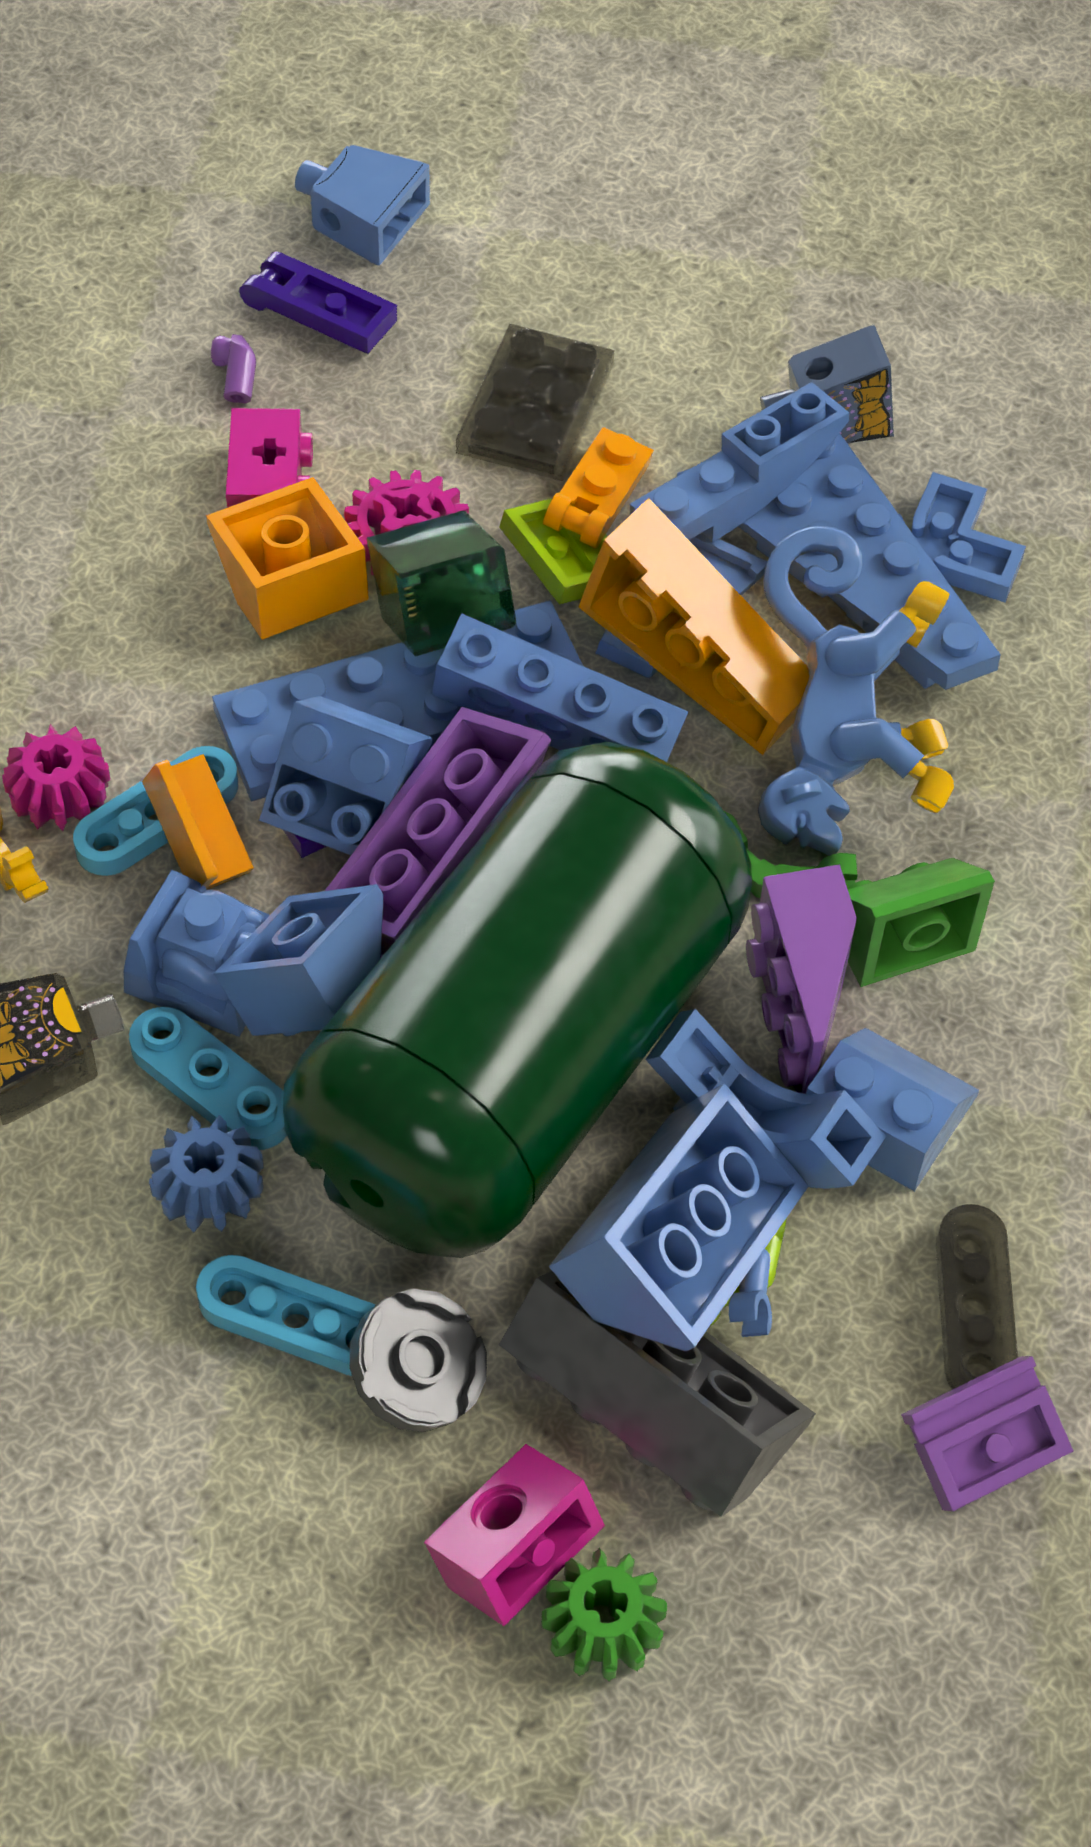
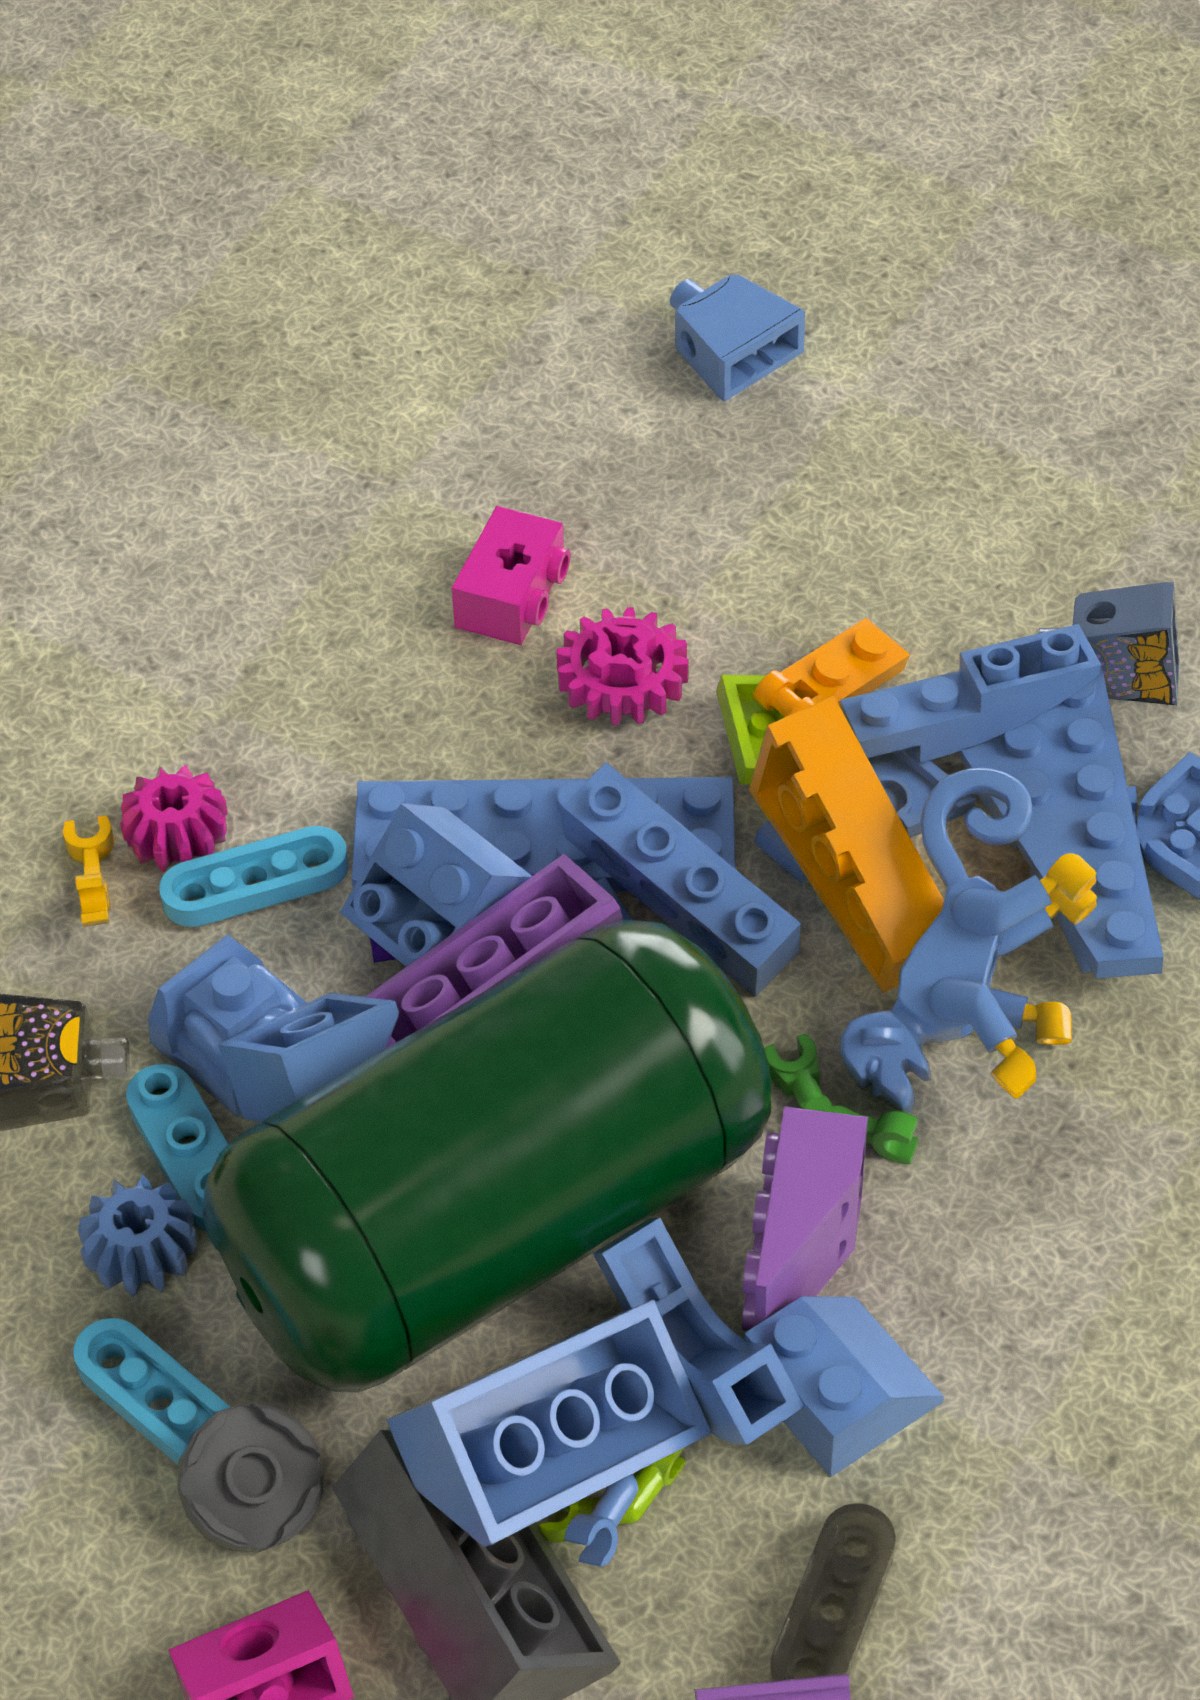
camera: 25 degrees right, 5 degrees down
light orange panel [142,754,254,890] -> none
light orange slope [206,477,369,640] -> none
medium lavender arm [211,334,256,403] -> none
dark purple plate [239,251,397,354] -> none
clear green piece [366,511,516,657] -> none
clear smoke plate [456,324,614,481] -> none
bright green slope [847,858,995,987] -> none

